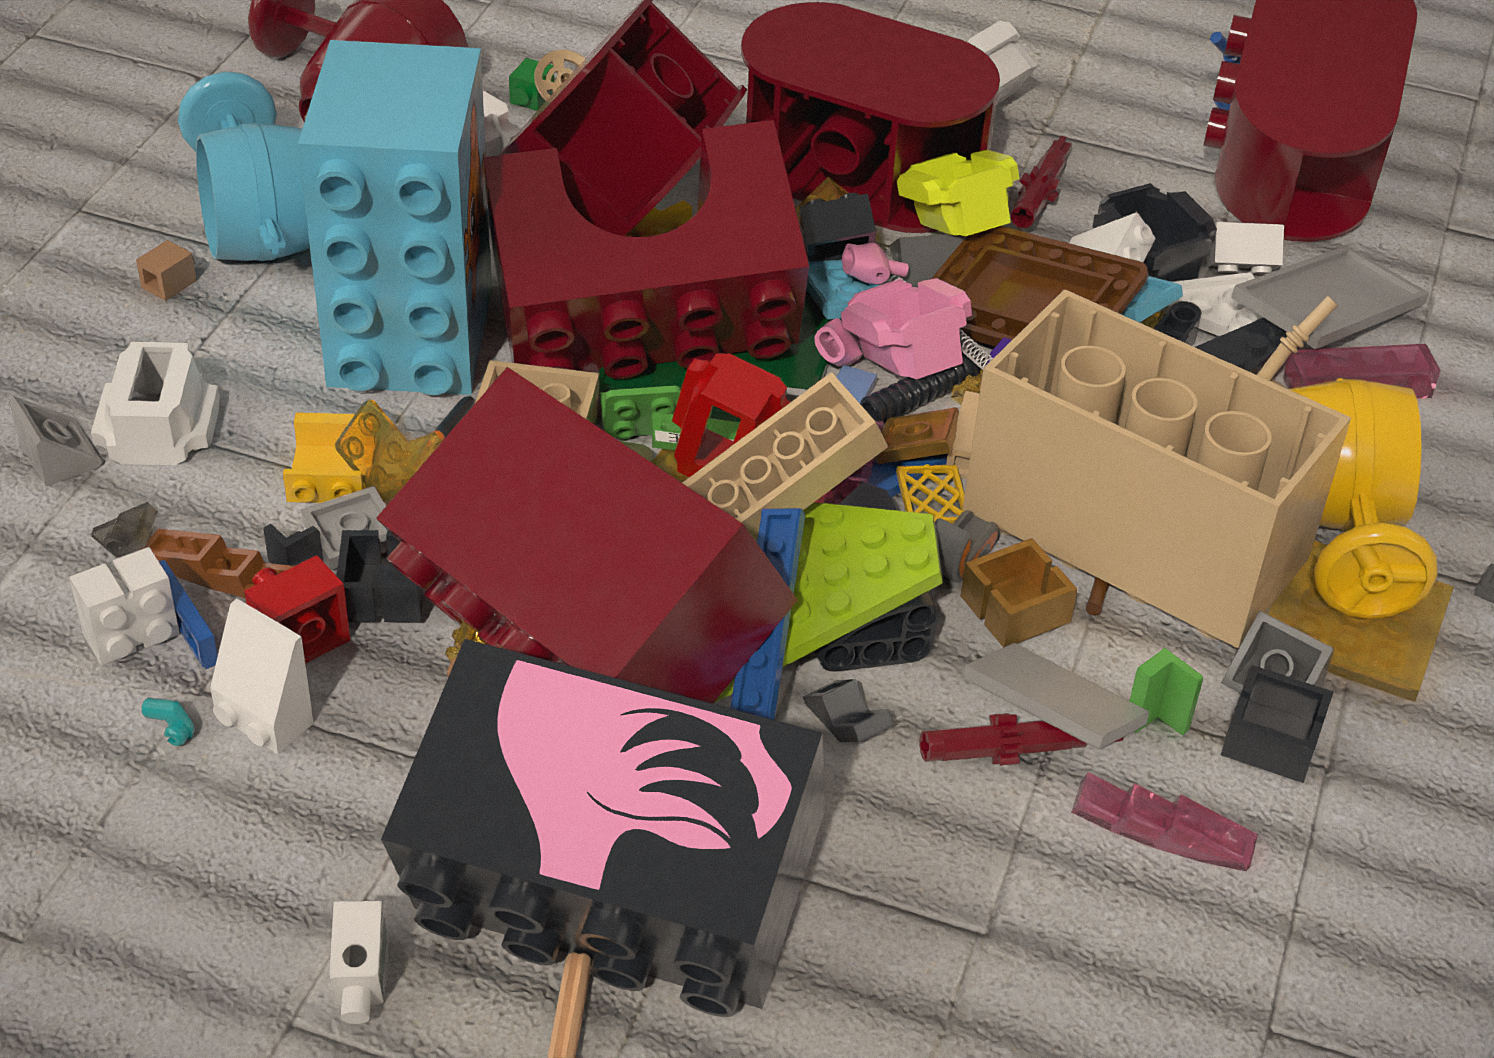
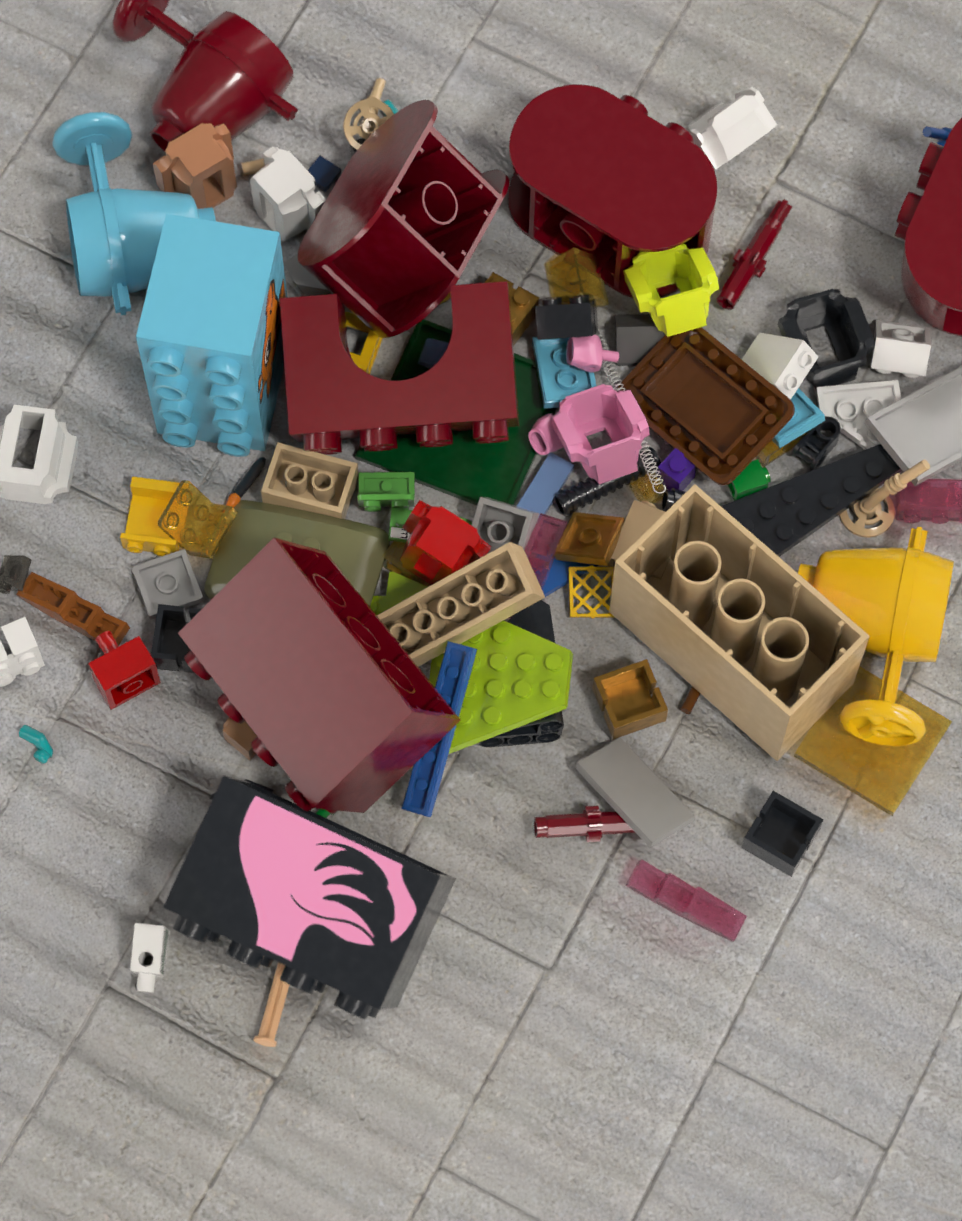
camera: 10 degrees right, 25 degrees up
medium nougat brick [136,240,197,301] -> none
blue tile [158,560,218,669] -> none
white slope [210,598,313,754] -> none
black panel [263,523,323,566] -> none
green brick [509,58,554,110] -> none
black slope [803,679,894,742] -> none
dark grey animal [935,510,999,582] -> none
bright green panel [1129,648,1203,735] -> none
dark grey slope [1221,610,1335,693] -> none

